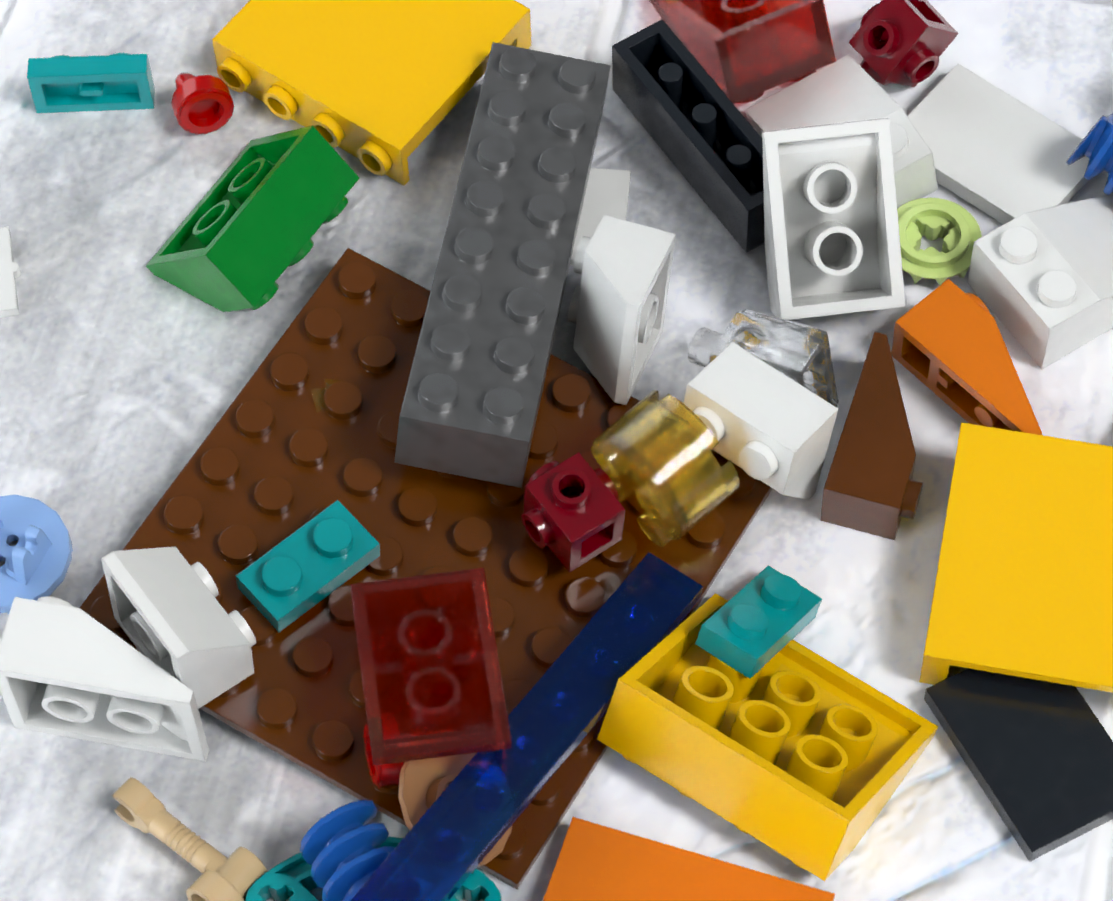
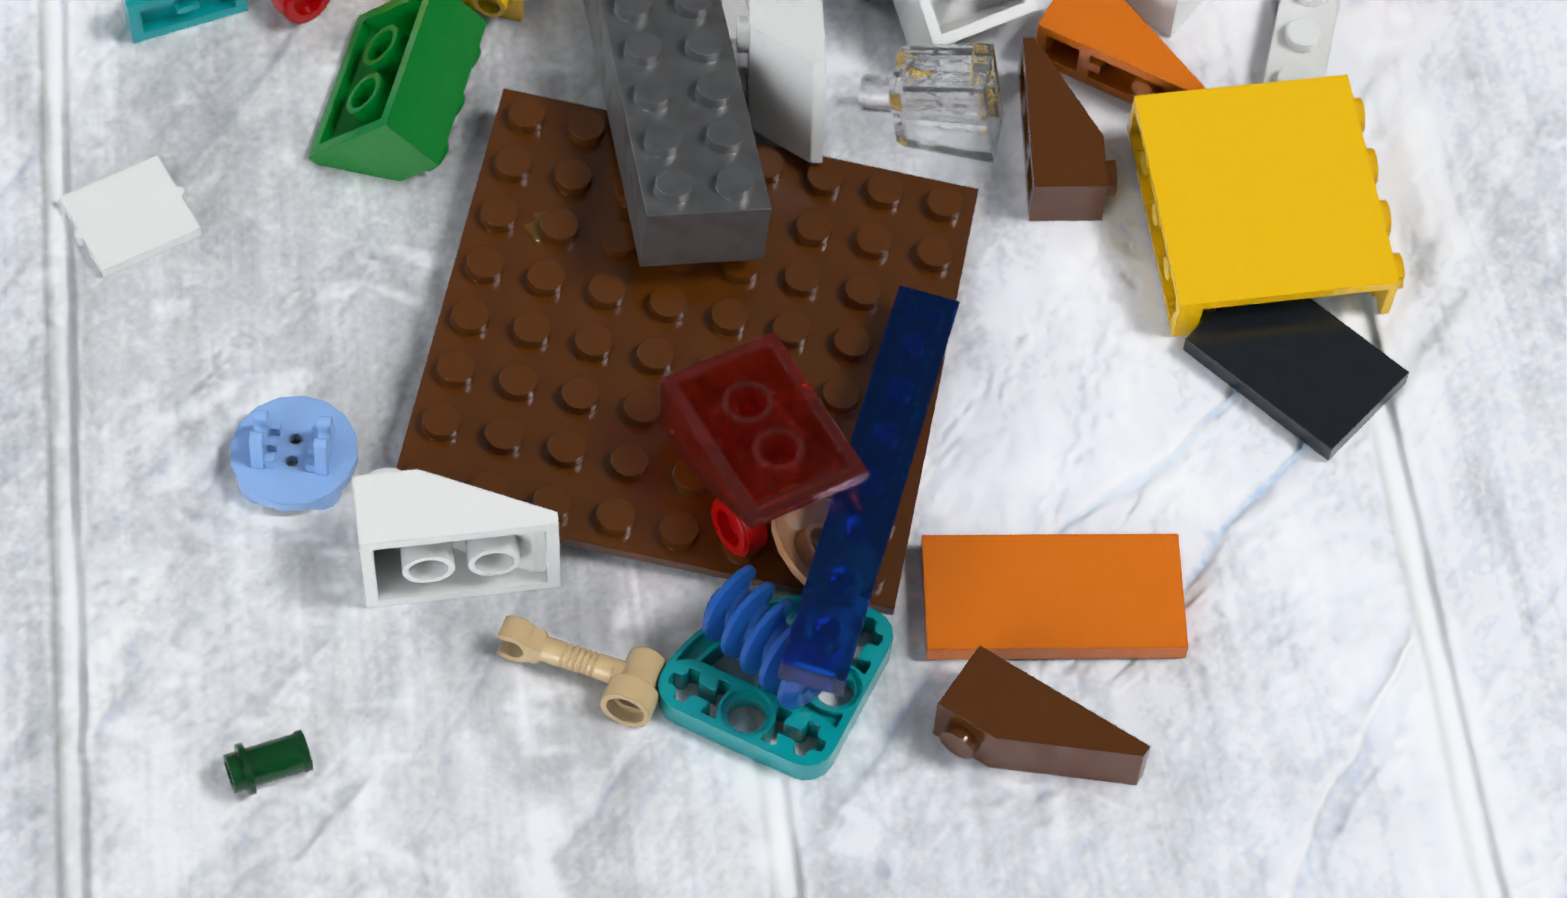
camera: 25 degrees left, 0 degrees up
white slope [101,546,256,709] -> none
teal plate [236,500,380,632] -> none
dark red brick [521,452,625,573] -> none
clear yellow brick [591,390,739,547] -> none
yellow slope [597,593,938,881] -> none
white slope [678,342,838,500] -> none
teal plate [695,565,822,679] -> none

